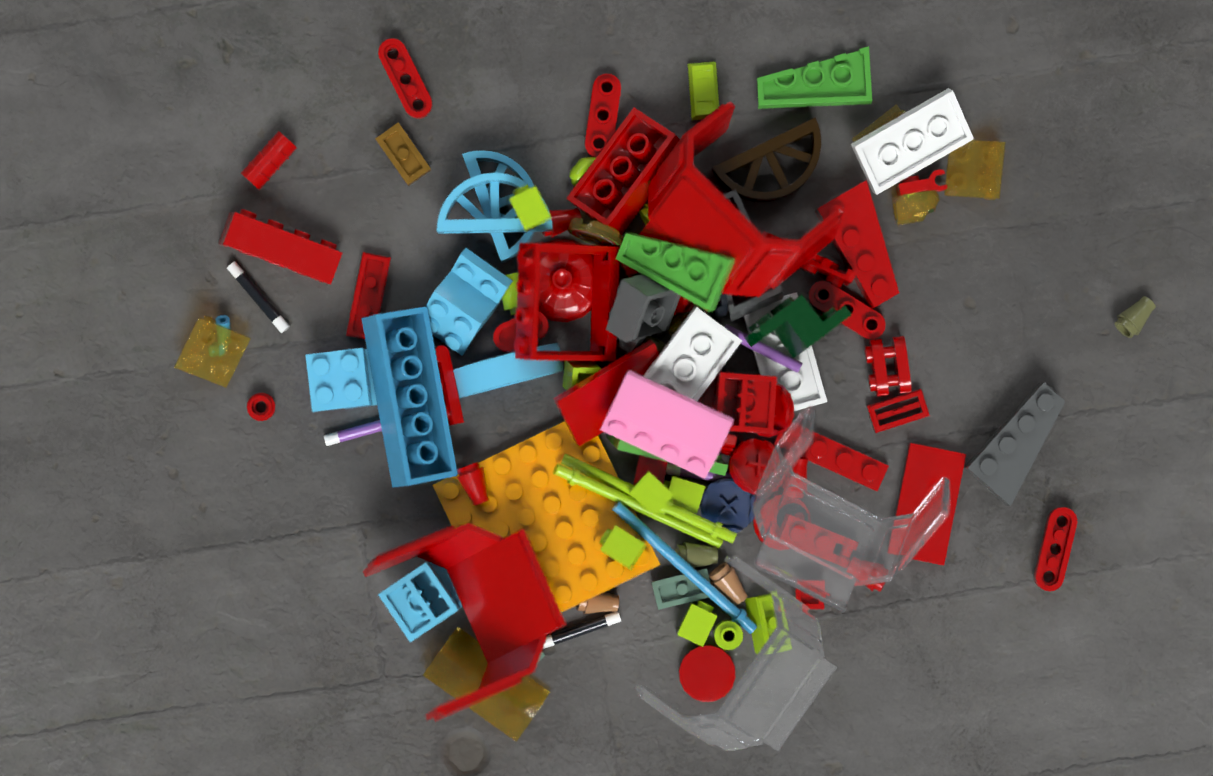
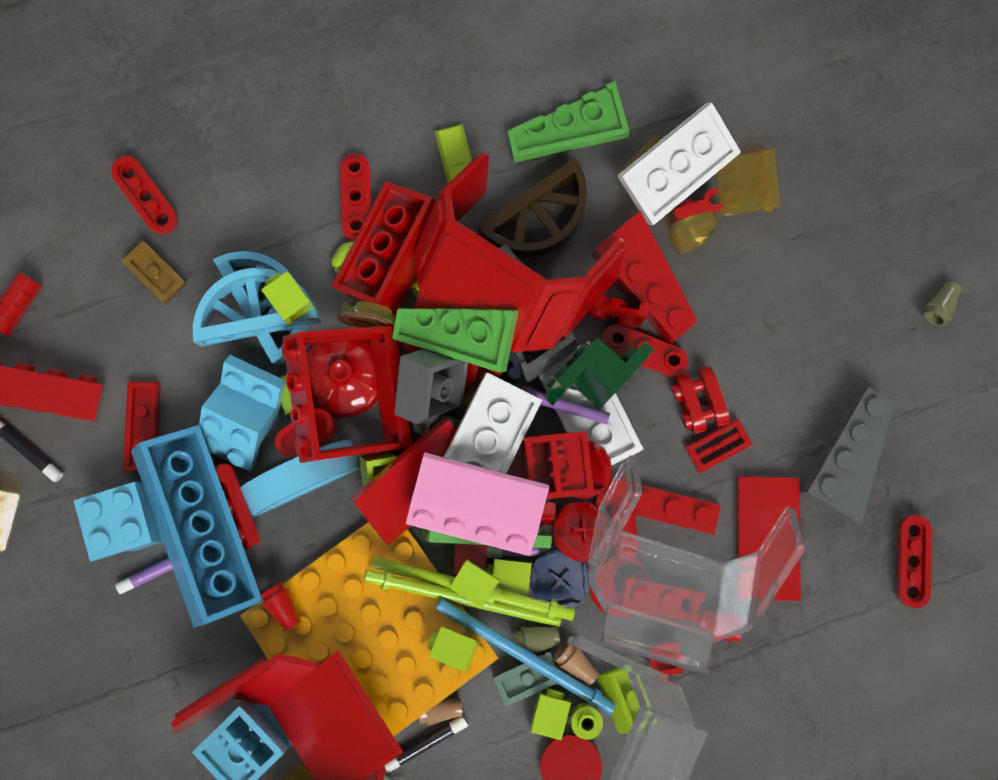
camera: 15 degrees left, 5 degrees down
red plate [247,393,276,421] -> none
red cone [542,208,582,238] -> none

